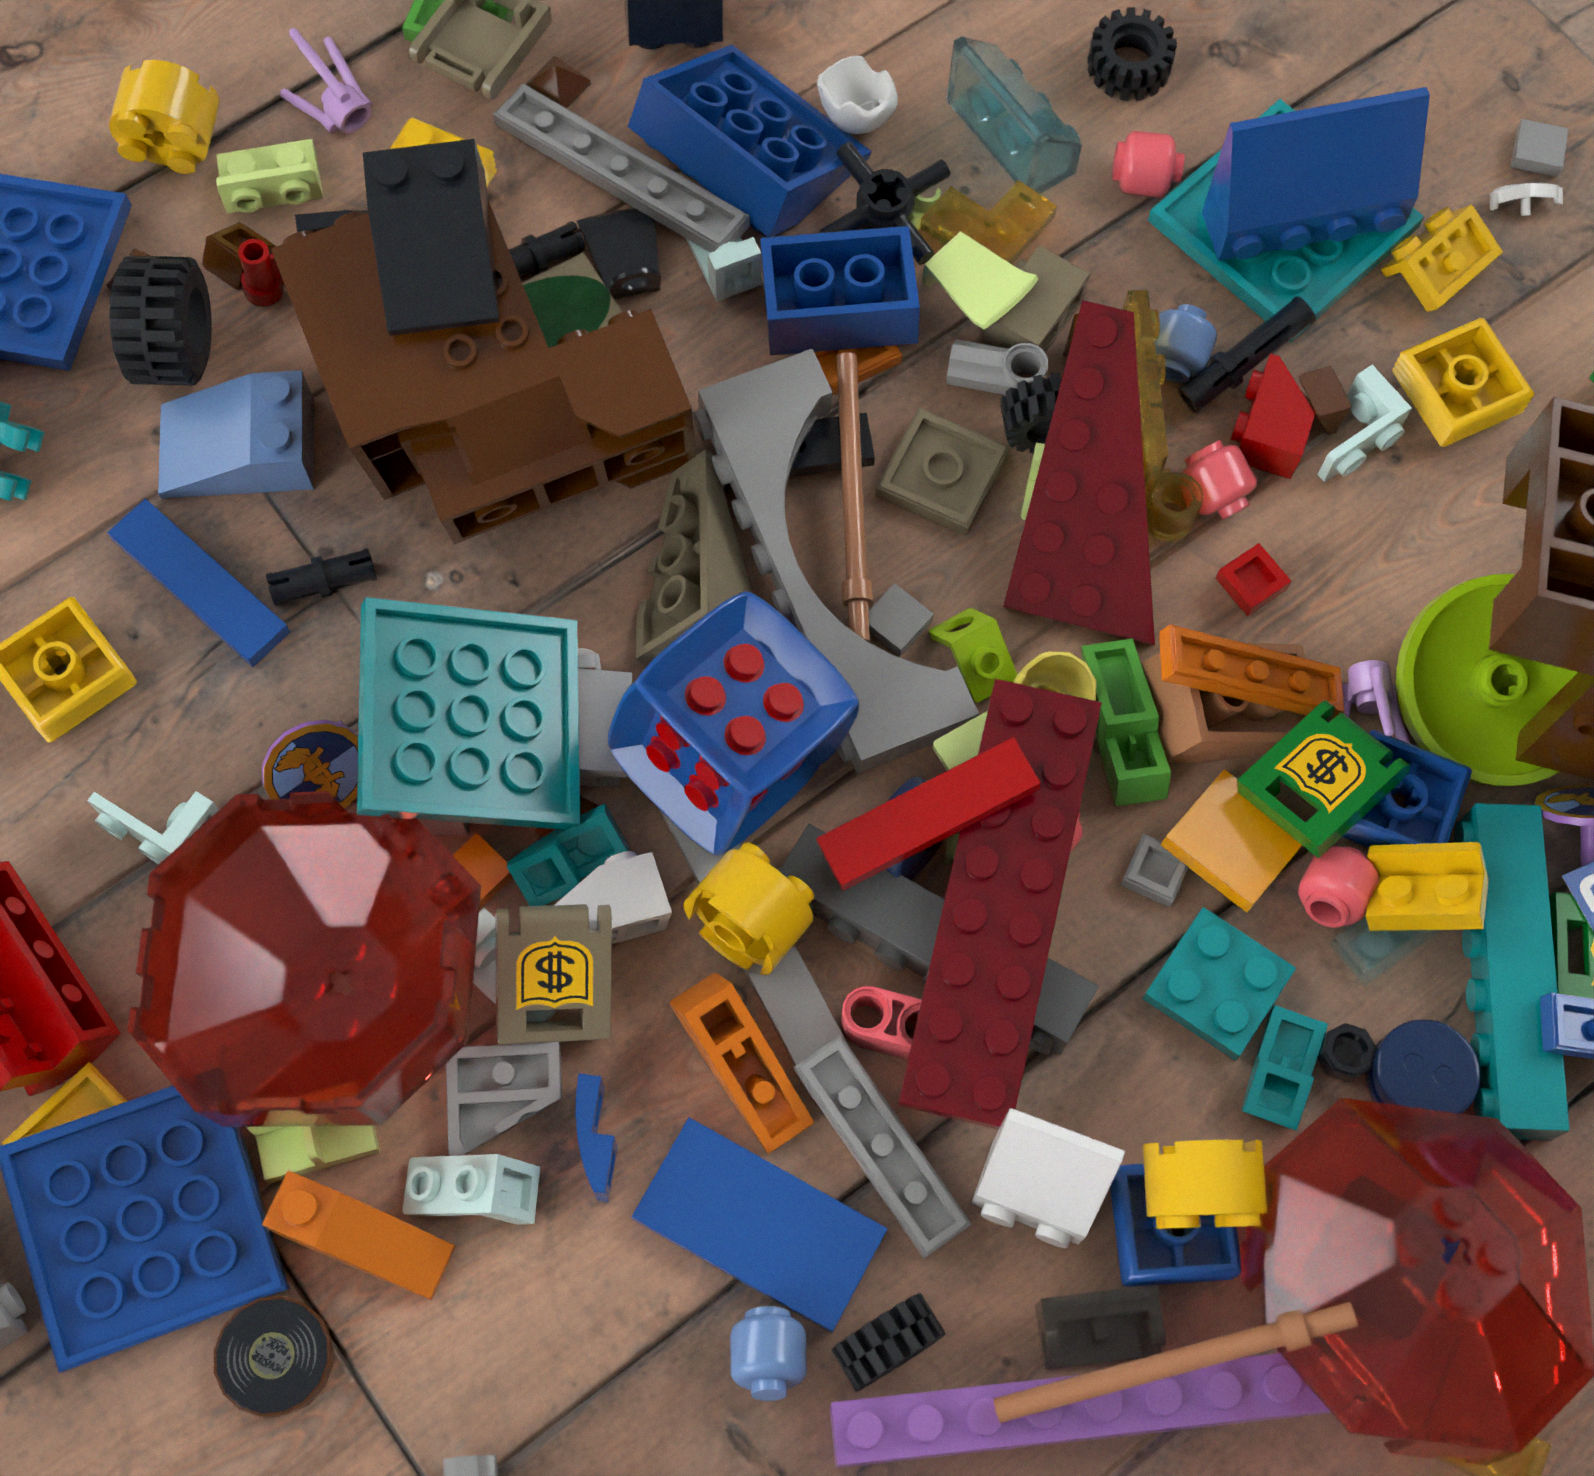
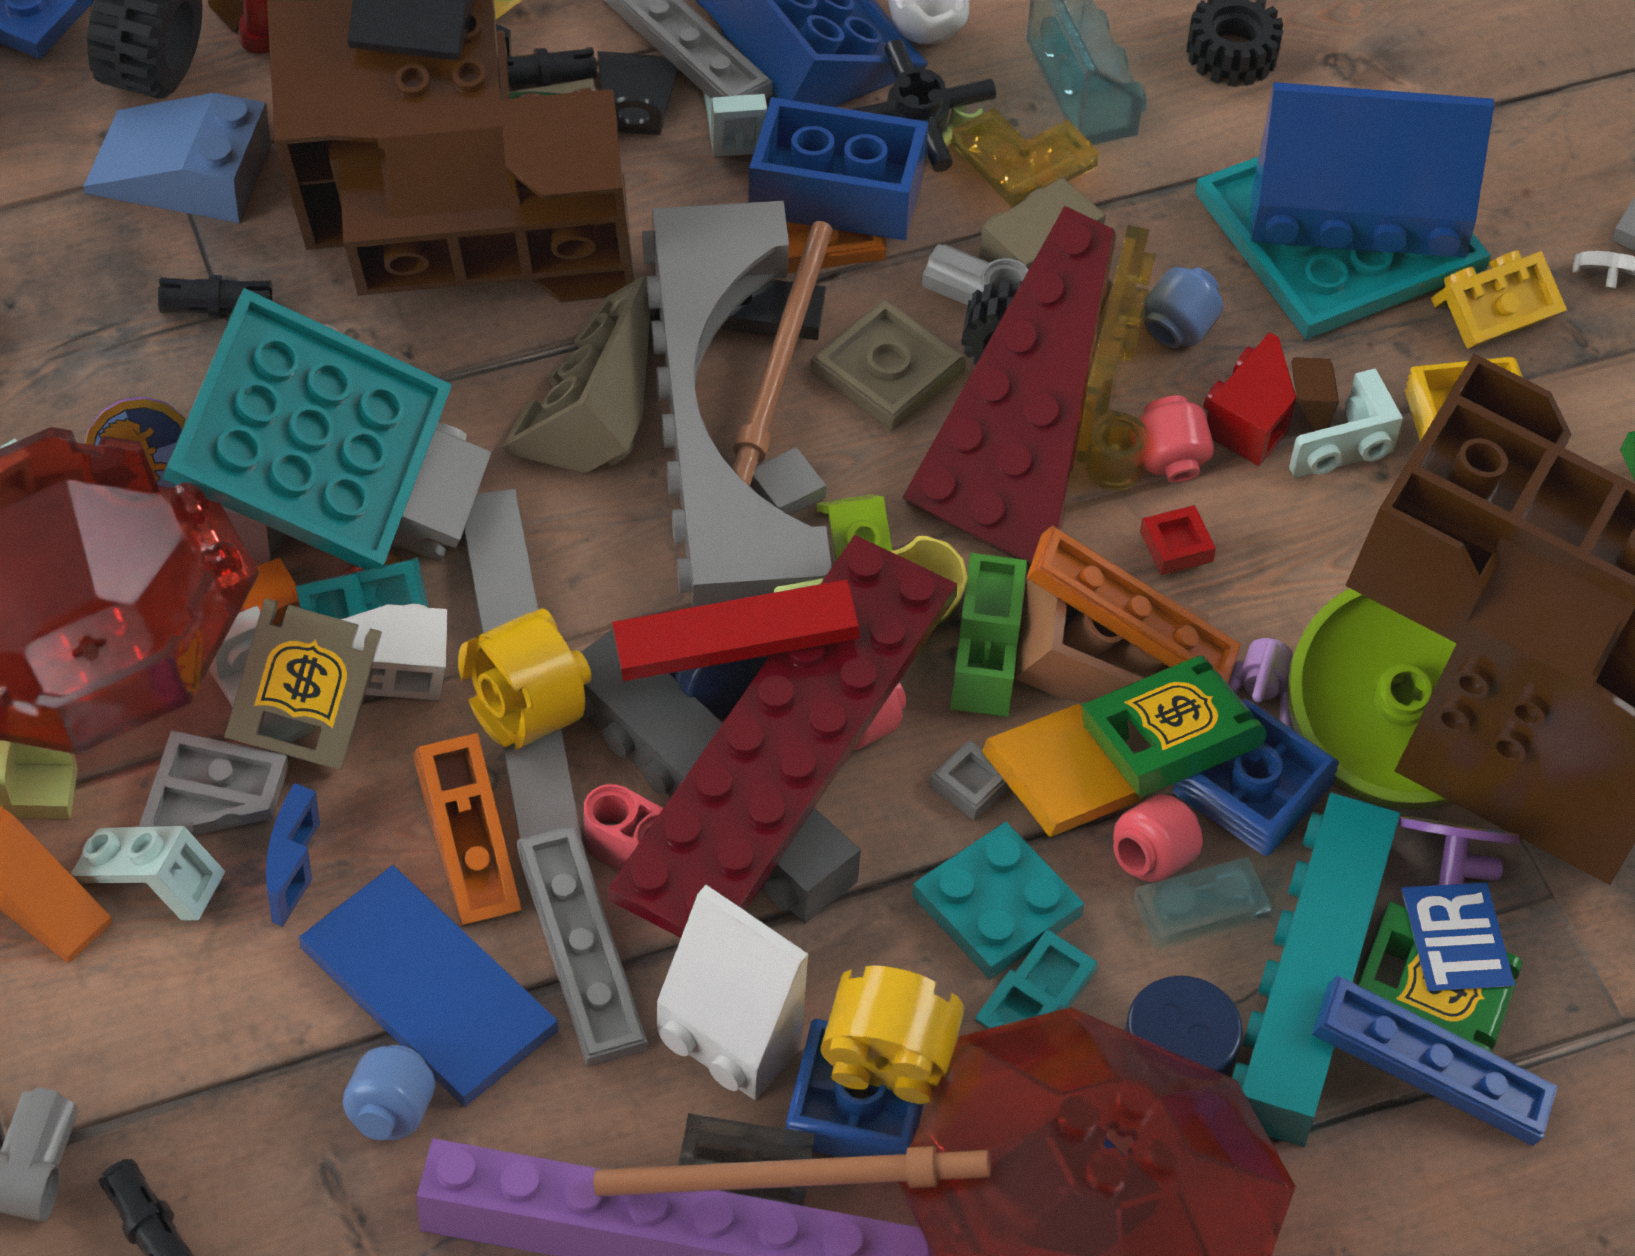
camera: 15 degrees right, 15 degrees down
blue tile [107,498,290,668] -> none
blue piece [608,591,859,856] -> none
black tyre [831,1292,946,1392] -> none
yellowish green piece [922,231,1039,329] -> none
coral head [1112,131,1185,197] -> none
black pin [1177,296,1316,413] -> none
black tile [1317,1023,1377,1082] -> none
yellow bracket [1366,842,1489,931] -> none

